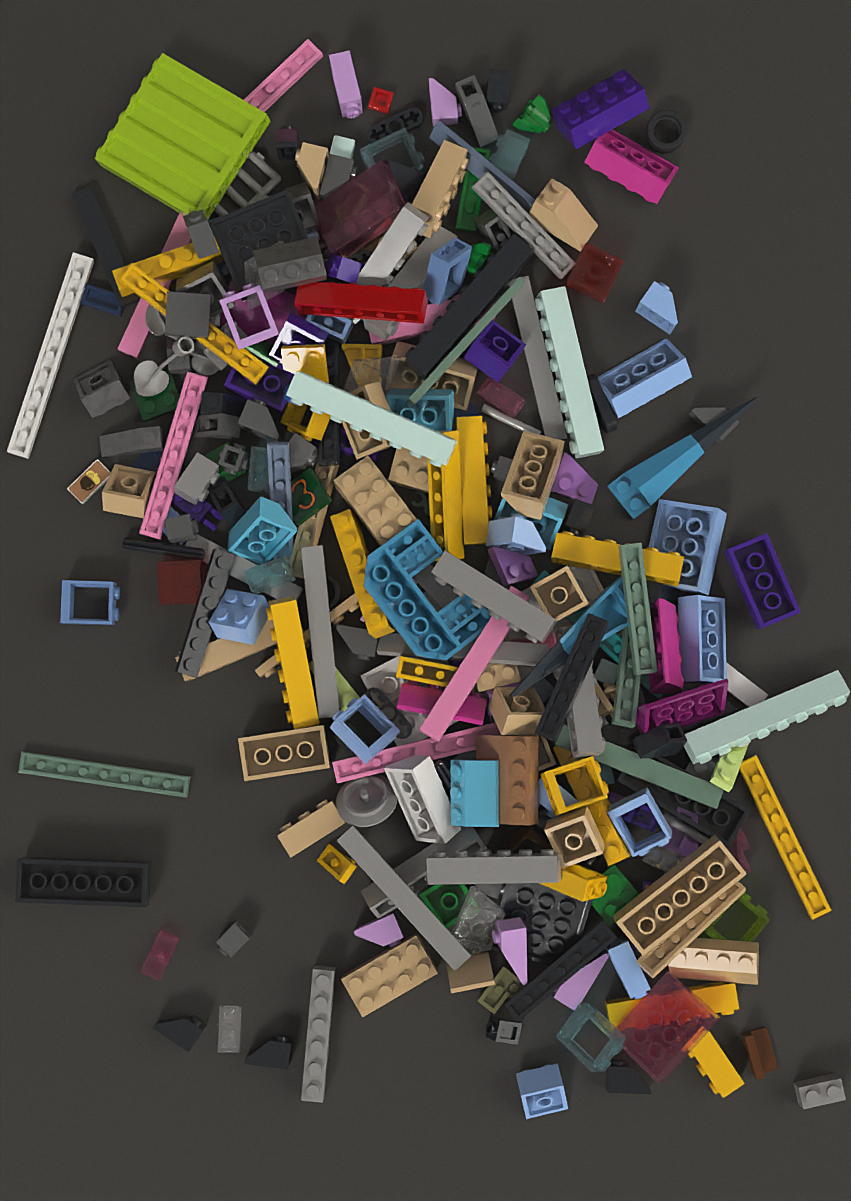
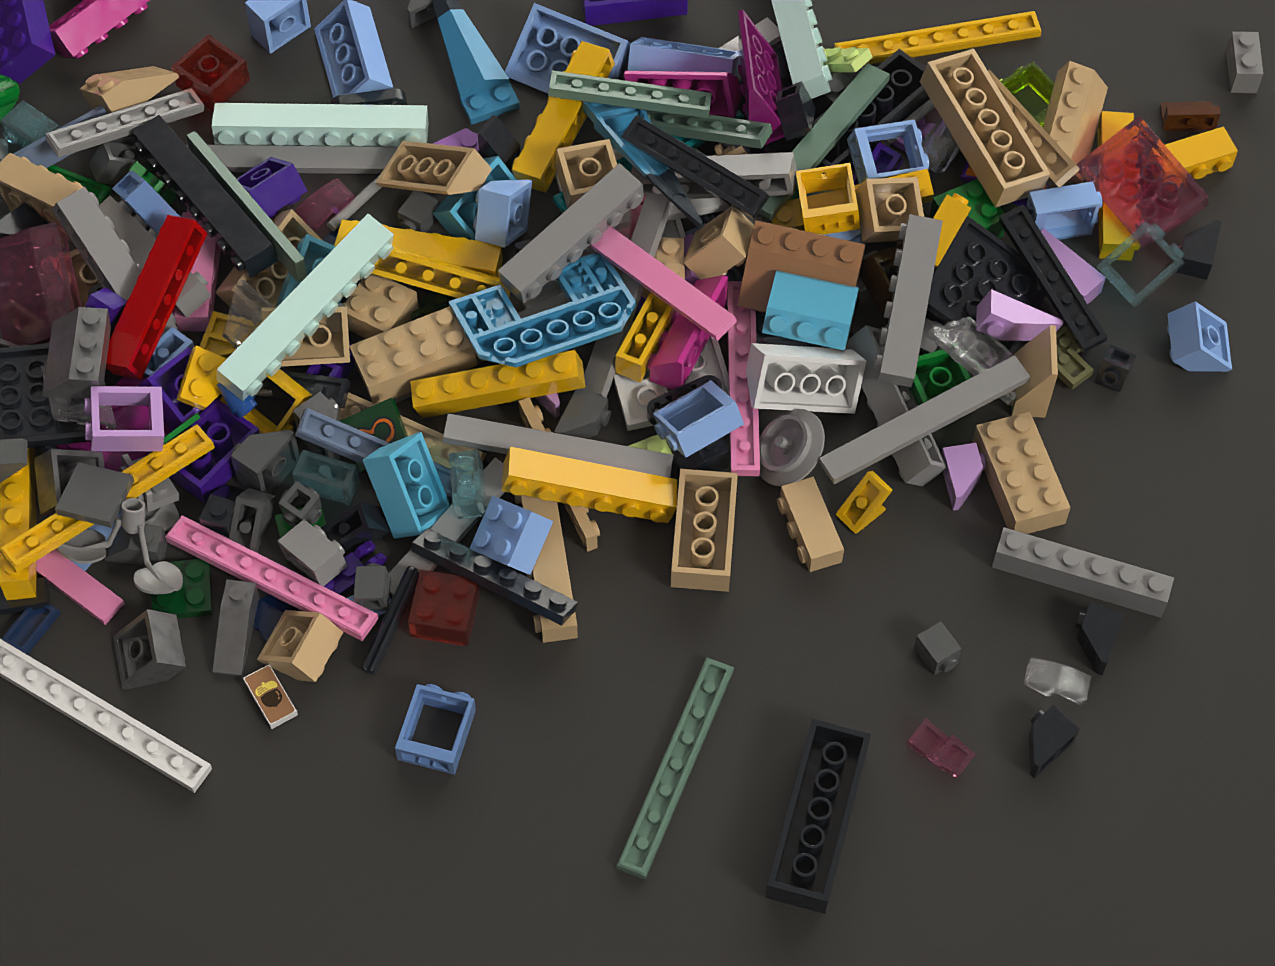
camera: 80 degrees left, 25 degrees down
medium lavender wing [488,546,538,587] -> none

